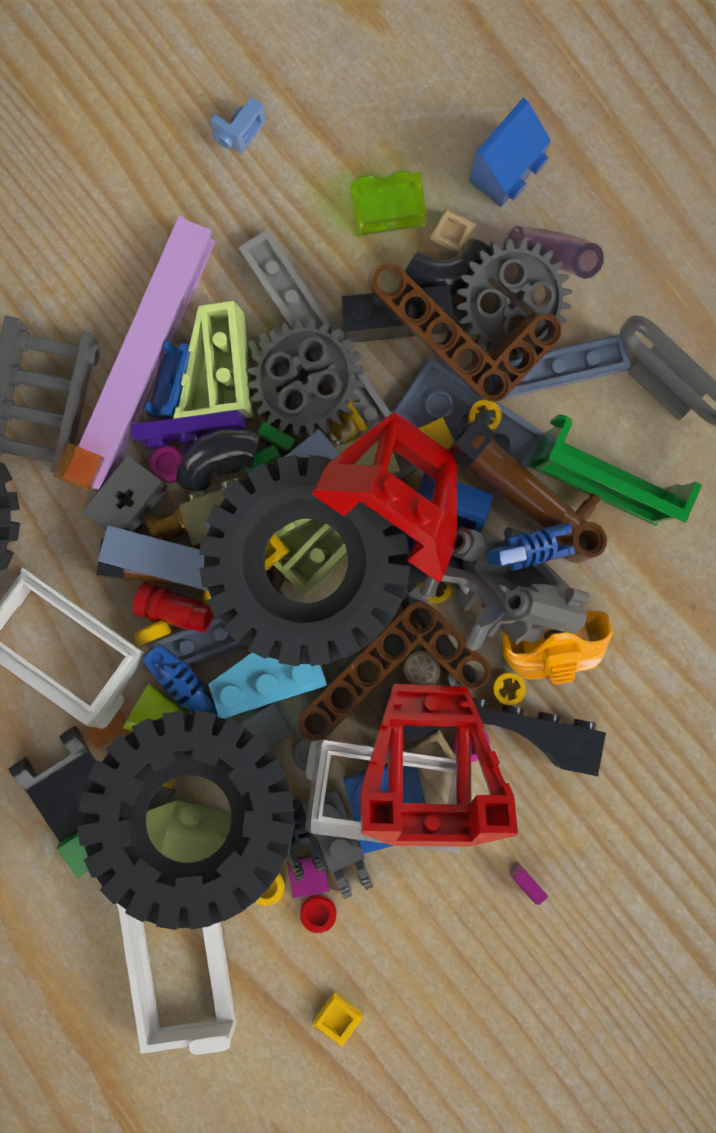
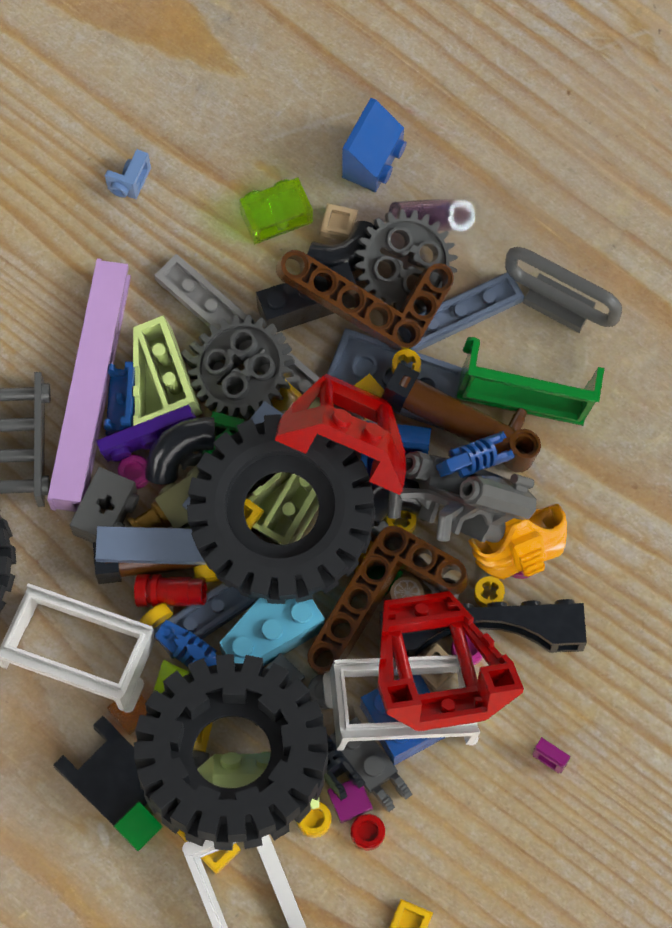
camera: 10 degrees left, 15 degrees down
clear orange tile [54,443,105,492] -> none

